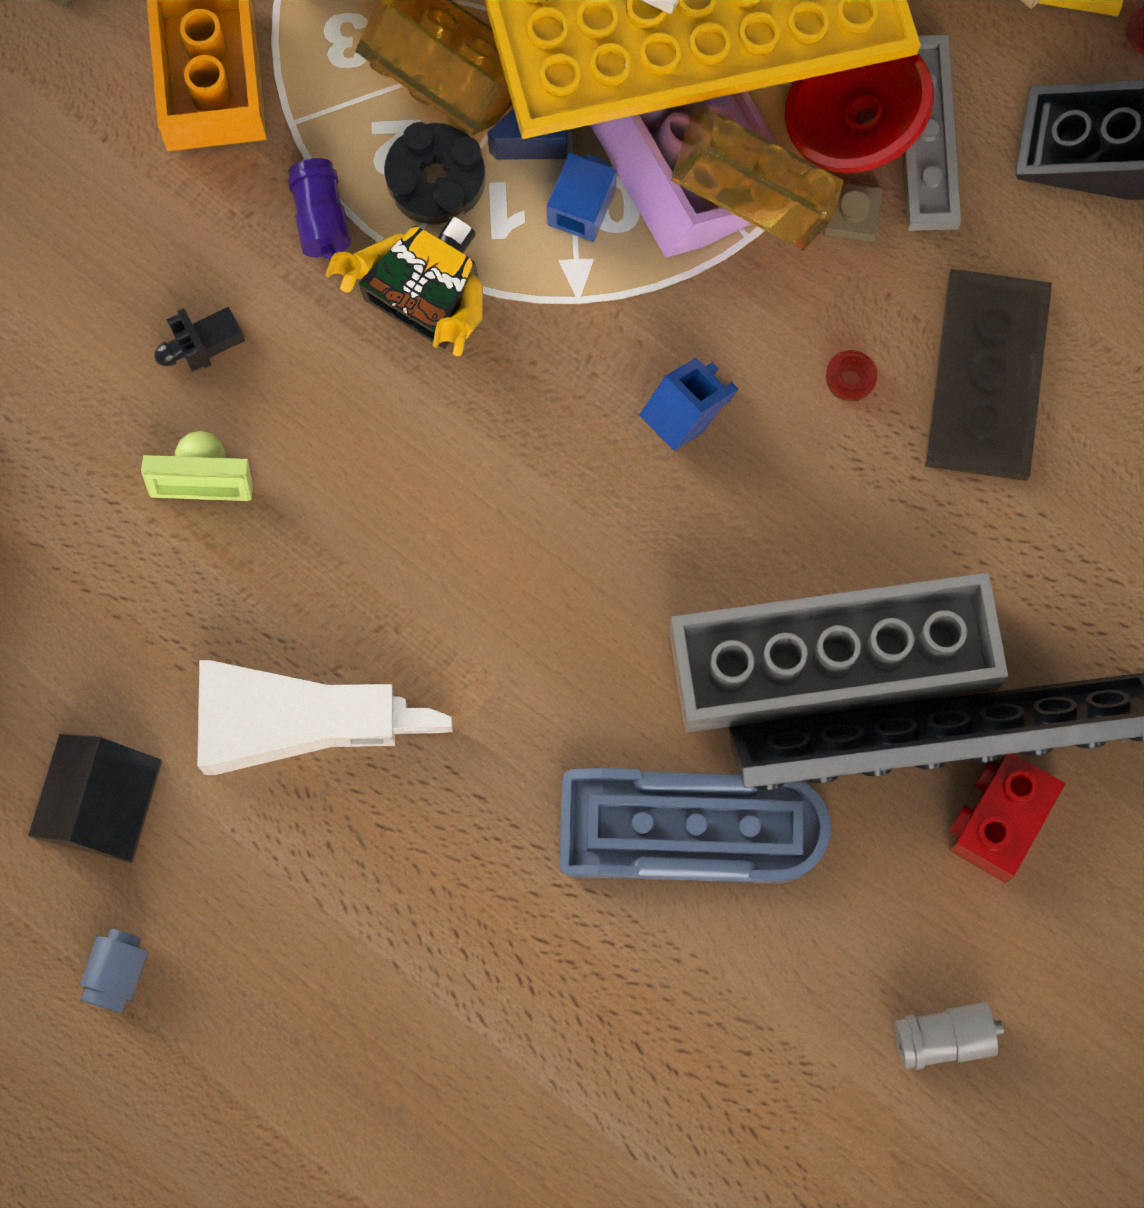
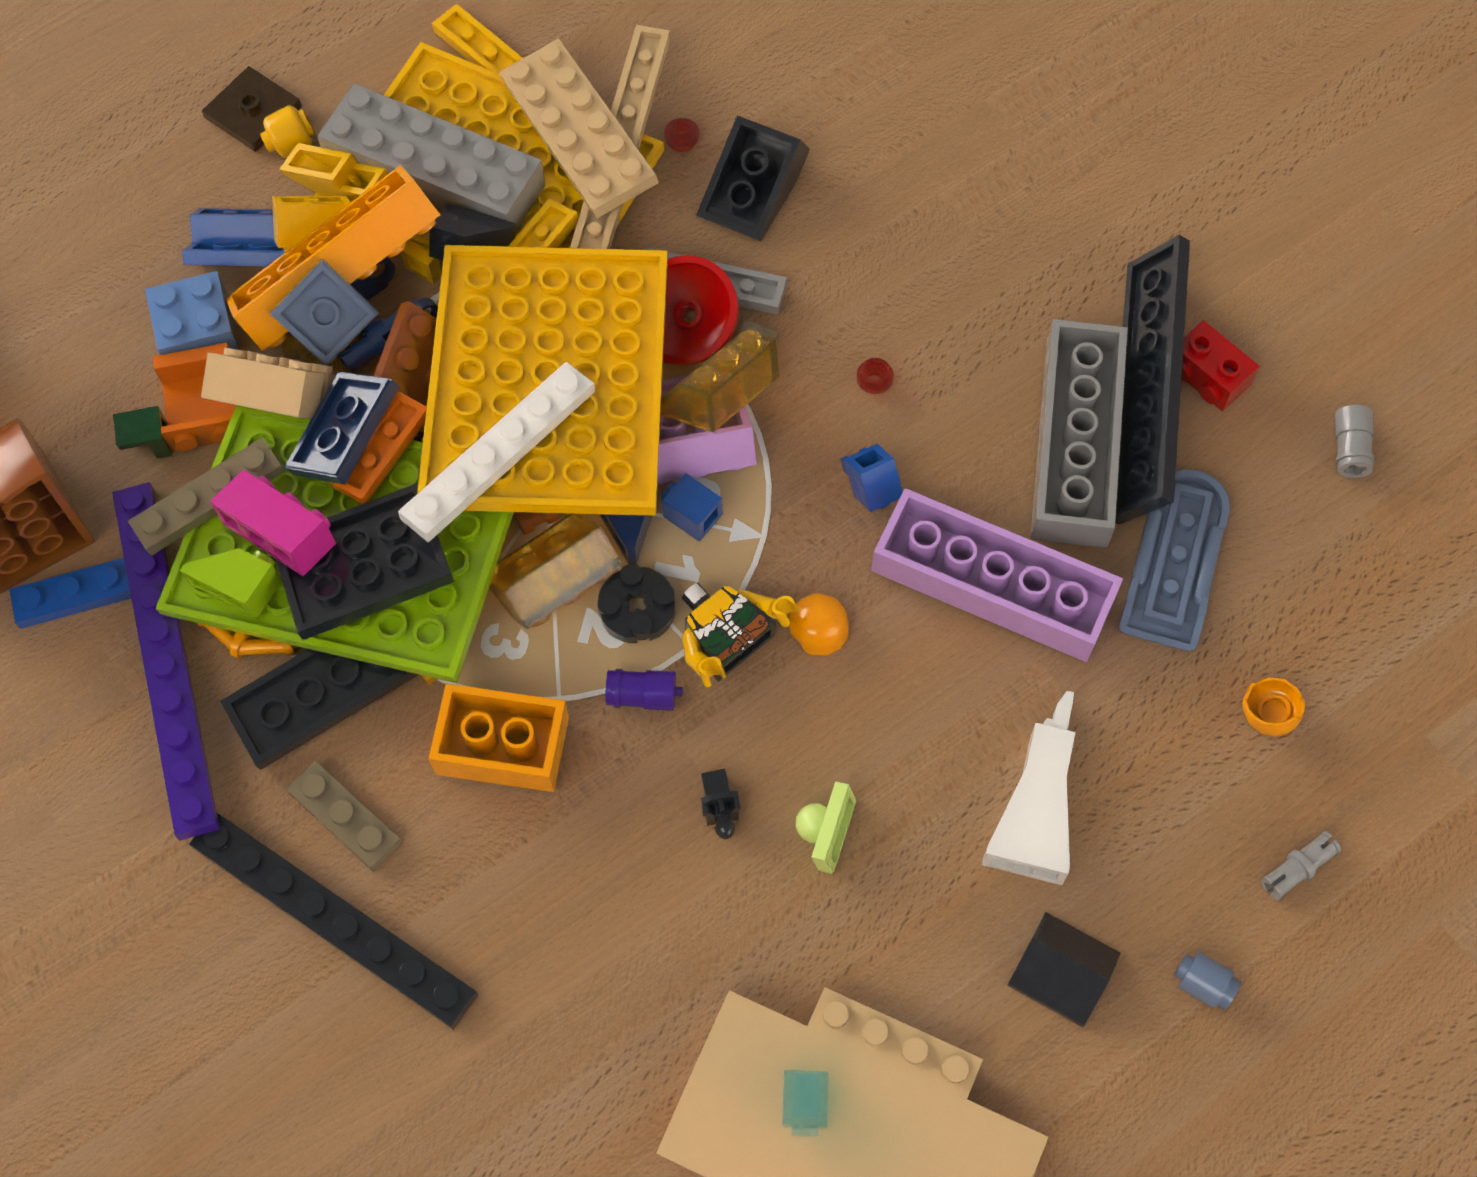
camera: 75 degrees left, 10 degrees down
clear smoke tile [925,269,1052,481] -> none
none -> light orange hair [788,593,849,656]
none -> lavender brick [871,488,1123,663]
none -> light orange hair [1242,677,1306,737]
none -> light grey pin [1261,831,1341,900]

